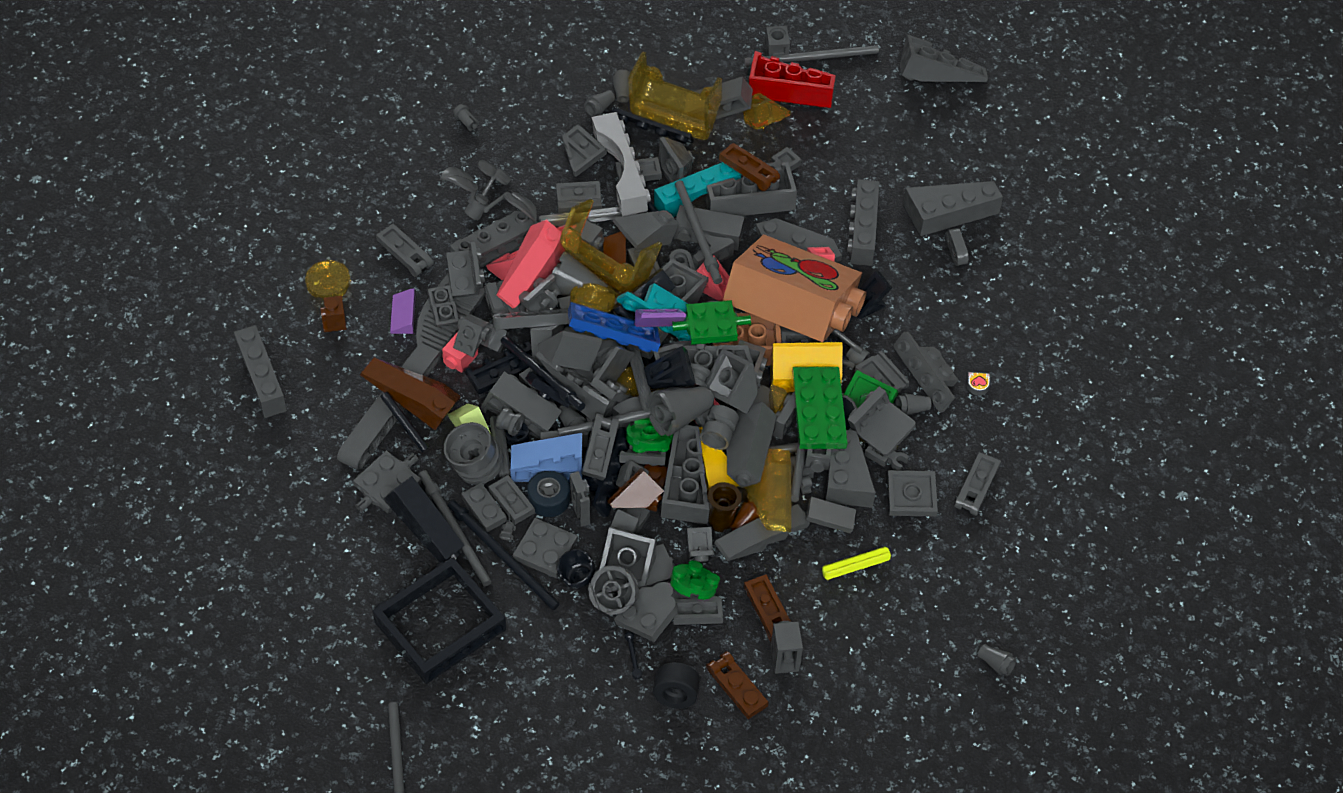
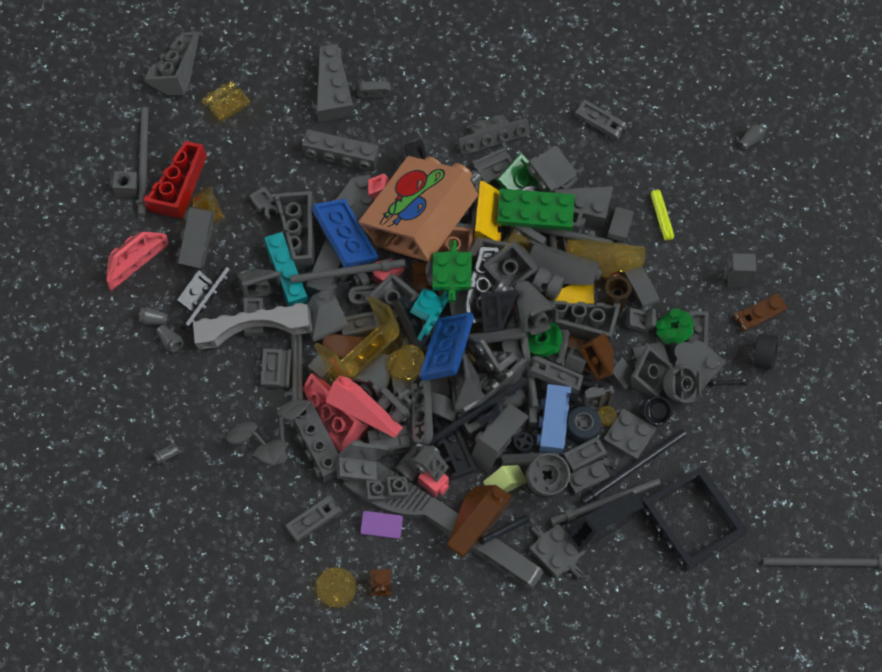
camera: 85 degrees left, 10 degrees up
dark grey arch [234,325,287,418] -> none
dark grey wheel [496,407,524,436] -> none
dark grey wing [562,124,607,177] -> none
clear yellow windscreen [628,52,722,140] -> none
medium lavender slope [635,309,686,327] -> none
reddish brown plate [719,143,780,191] -> none
reddish brown plate [744,574,790,642] -> none
dark grey plate [887,470,938,517] -> none
dark grey cone [895,393,931,415] -> none
tile [967,372,990,396] -> none
none -> coral wedge [106,232,169,291]
none -> clear yellow plate [203,81,250,122]
none -> blue plate [312,199,379,268]
none -> clear yellow tile [598,406,617,426]

